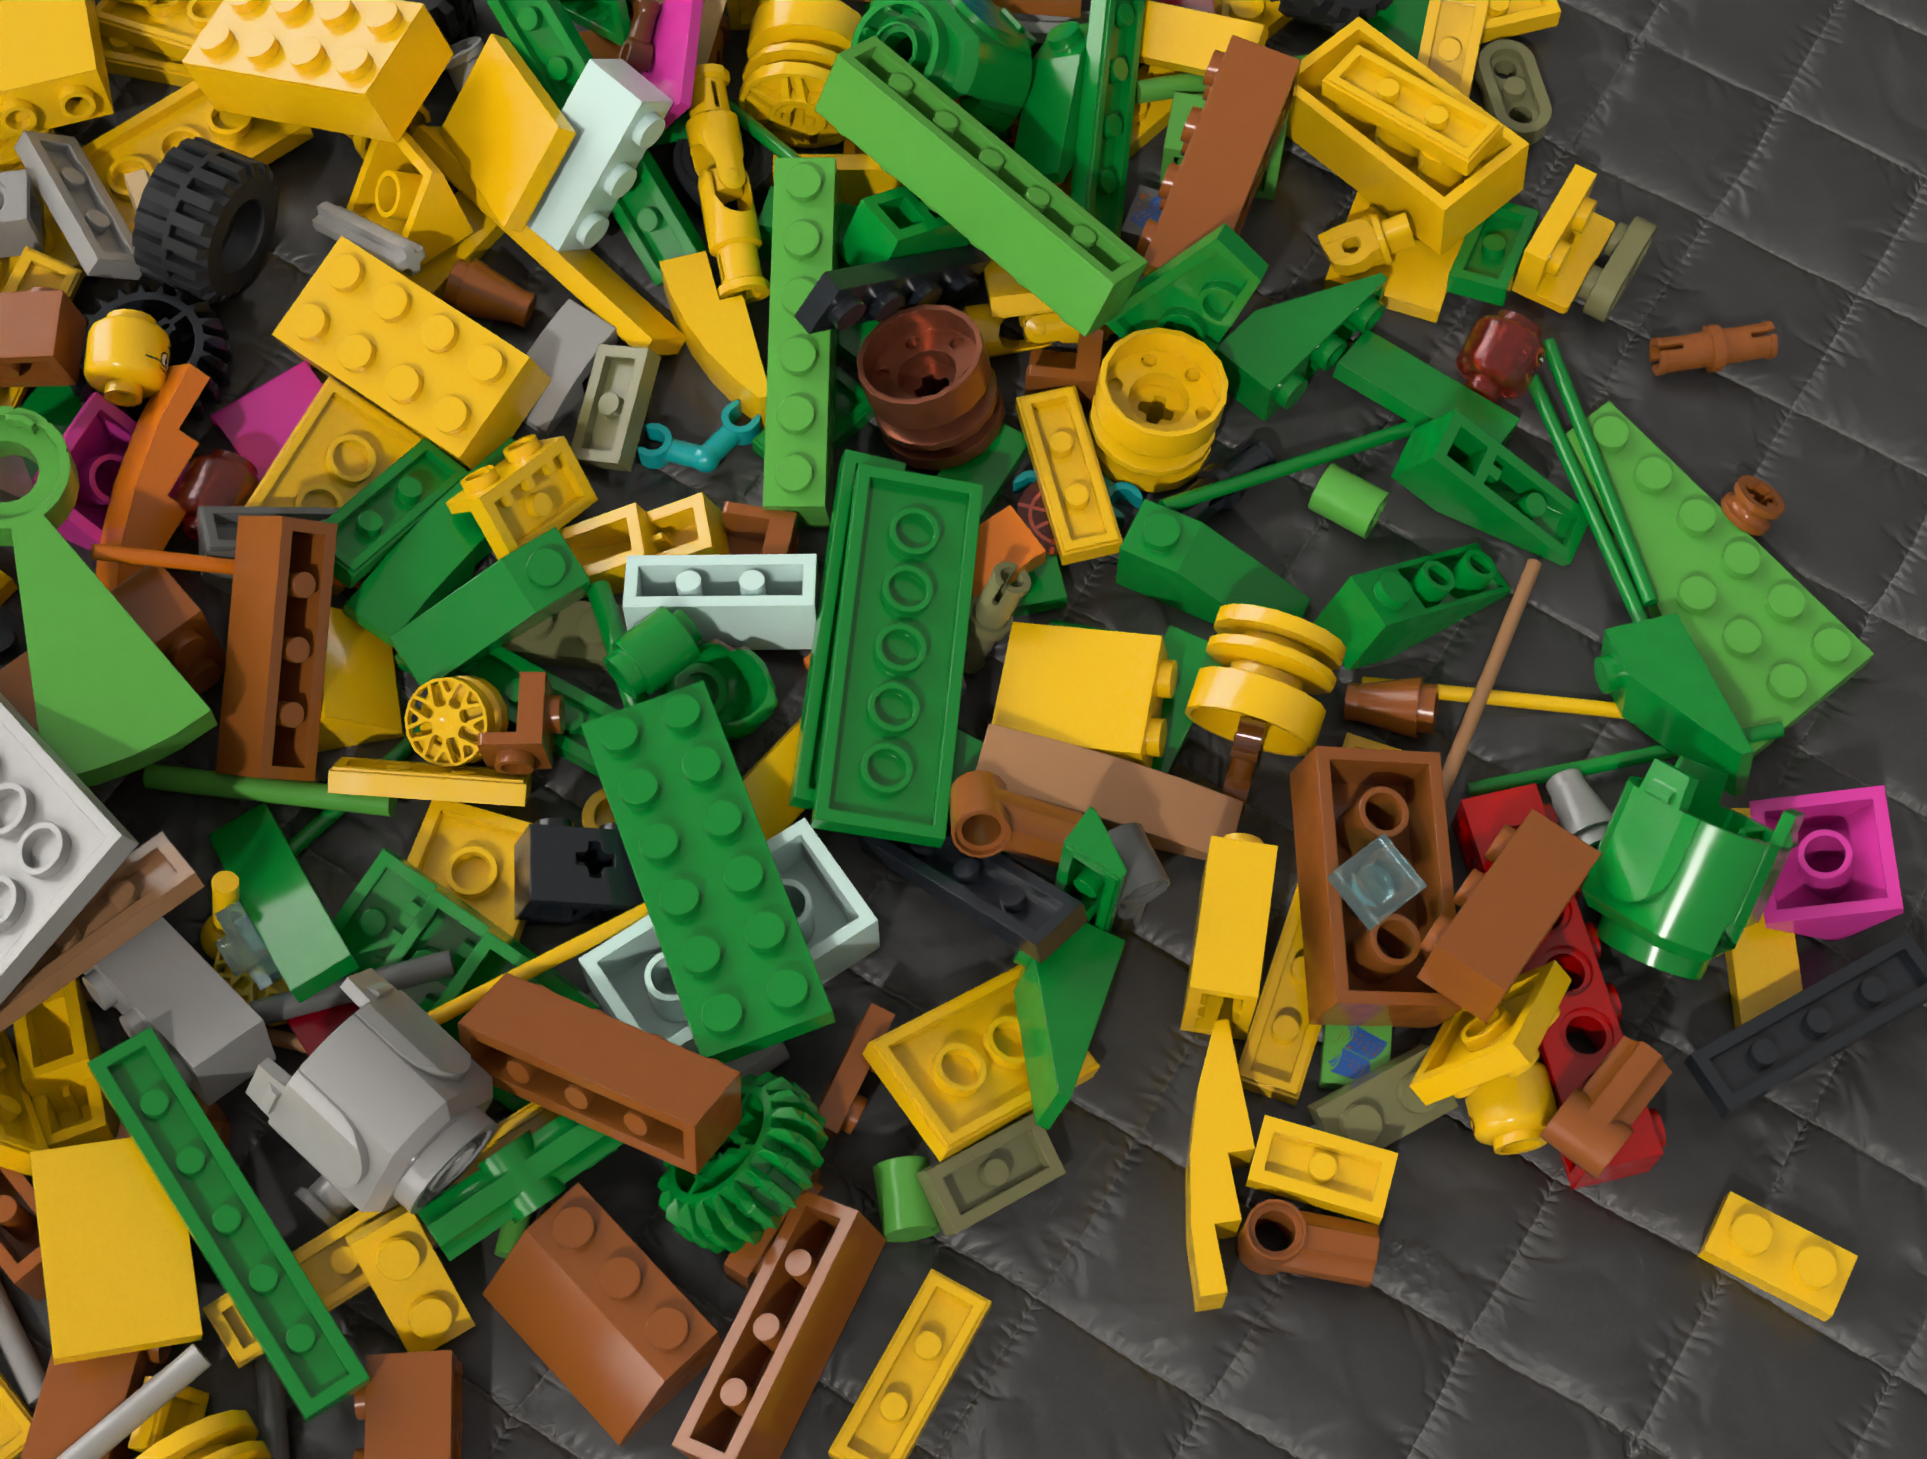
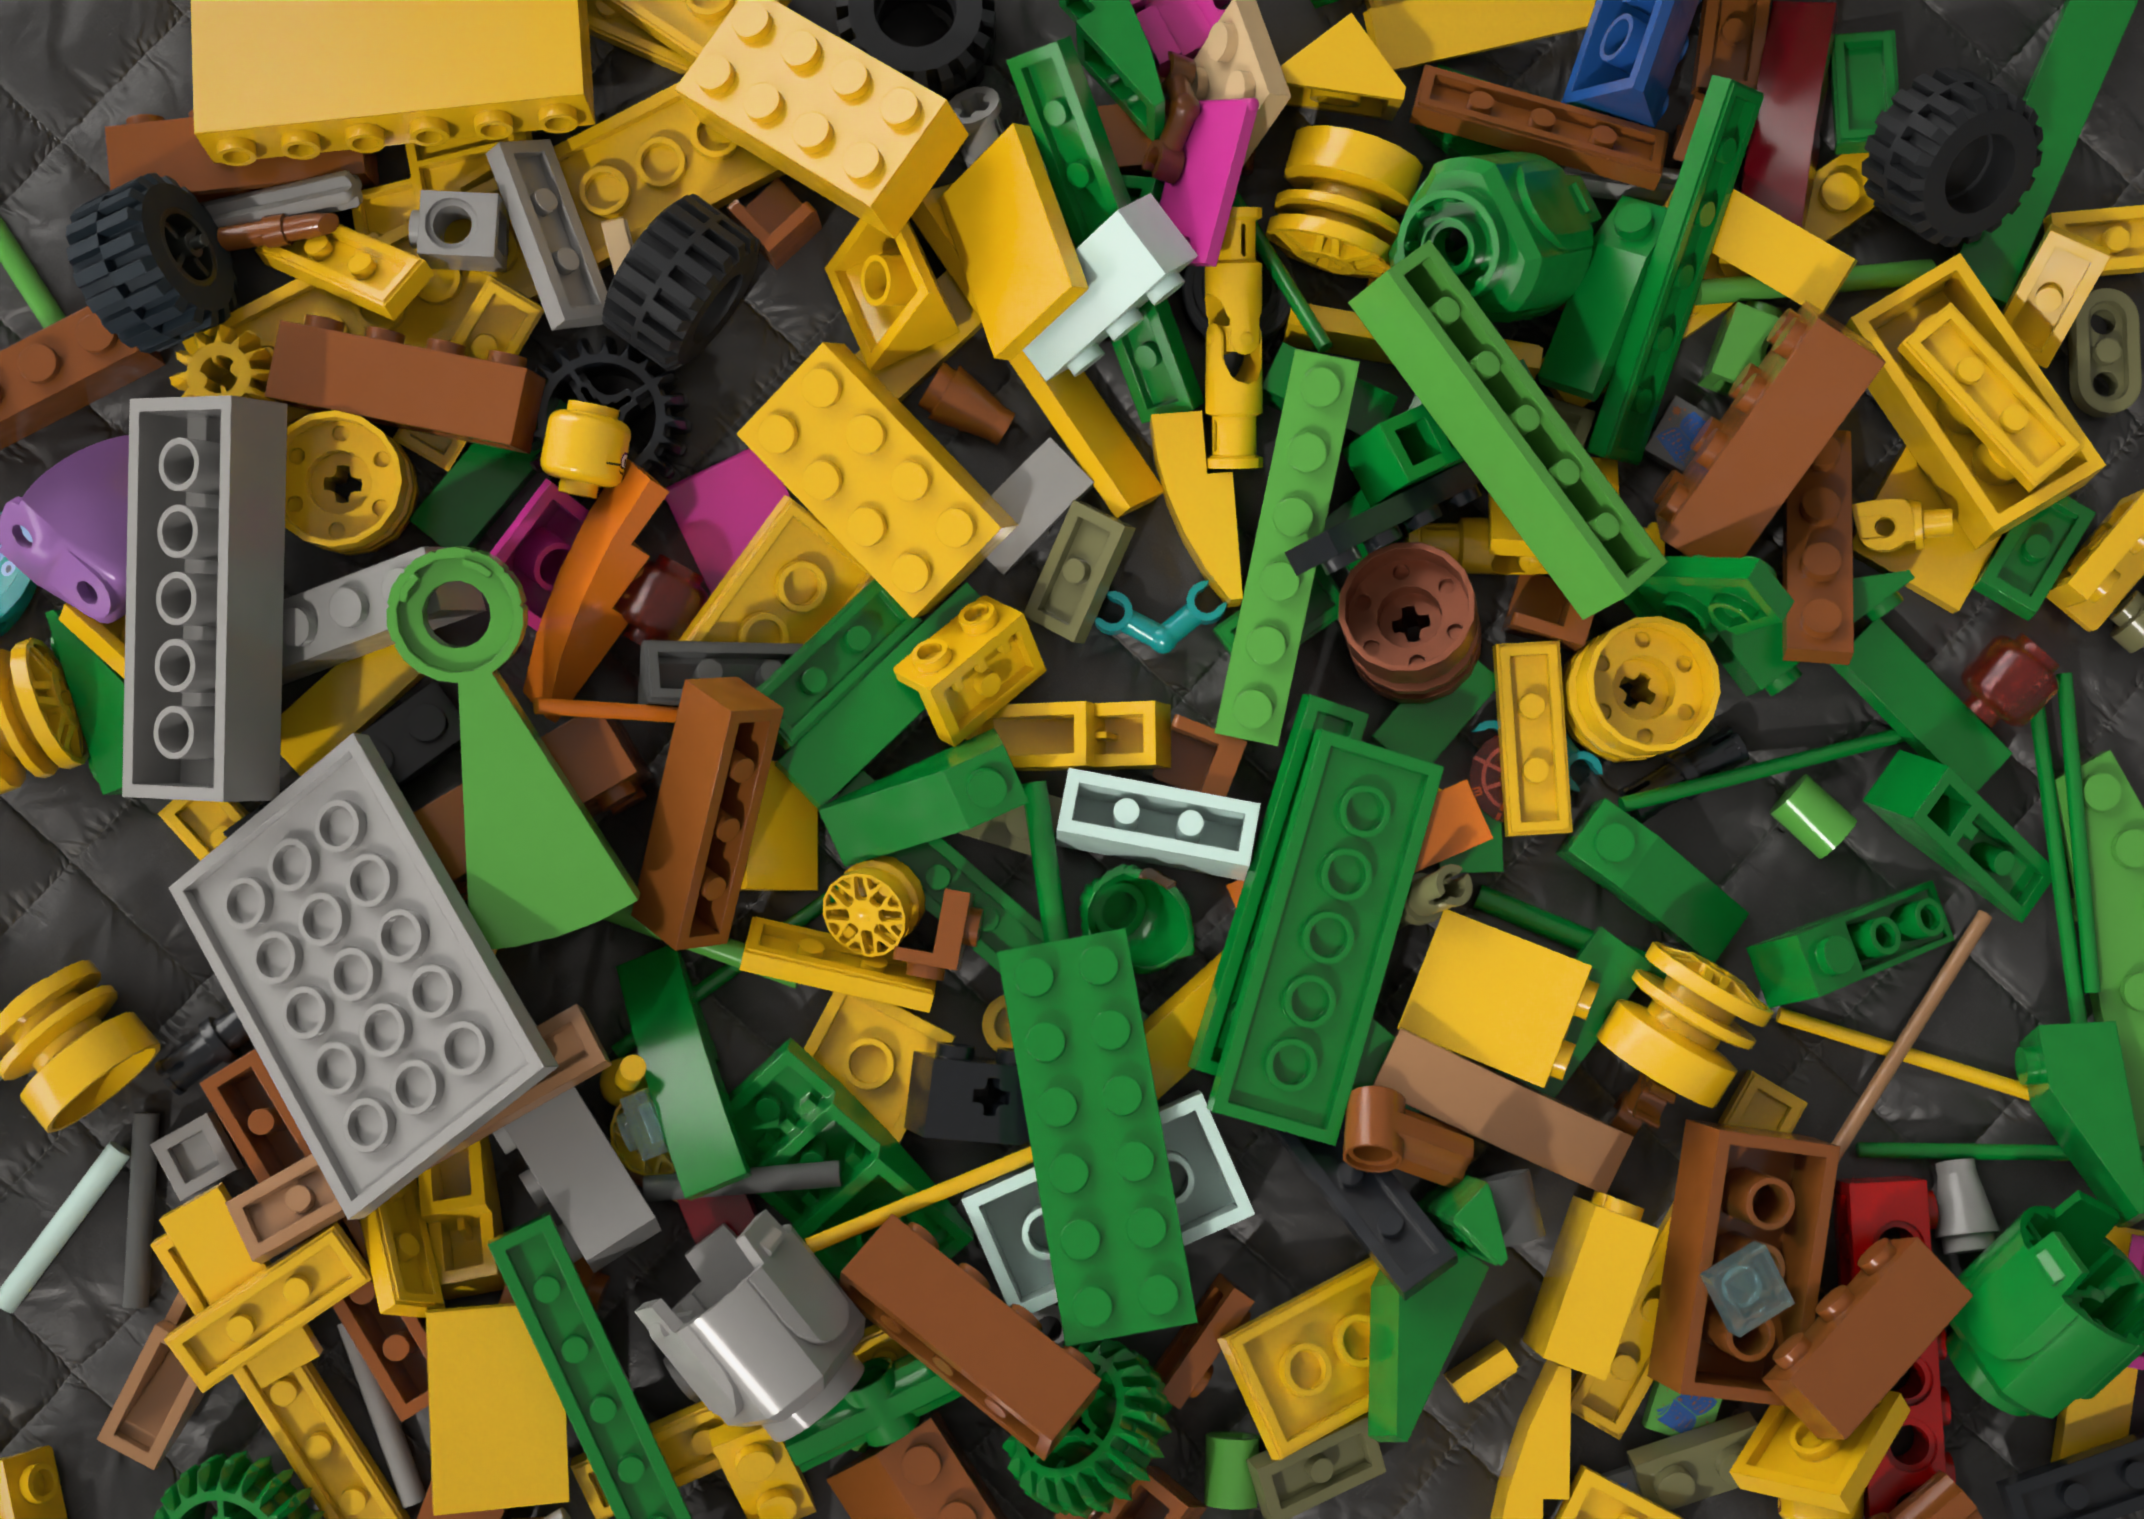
camera: 10 degrees right, 20 degrees up
light grey axle [312,201,426,276] -> none
green brick [603,606,702,699] -> none
dark orange cone [1344,676,1439,739] -> none
none -> dark orange panel [726,177,822,270]
none -> yellow tile [1443,1339,1519,1404]
none -> dark orange plate [1783,430,1854,665]

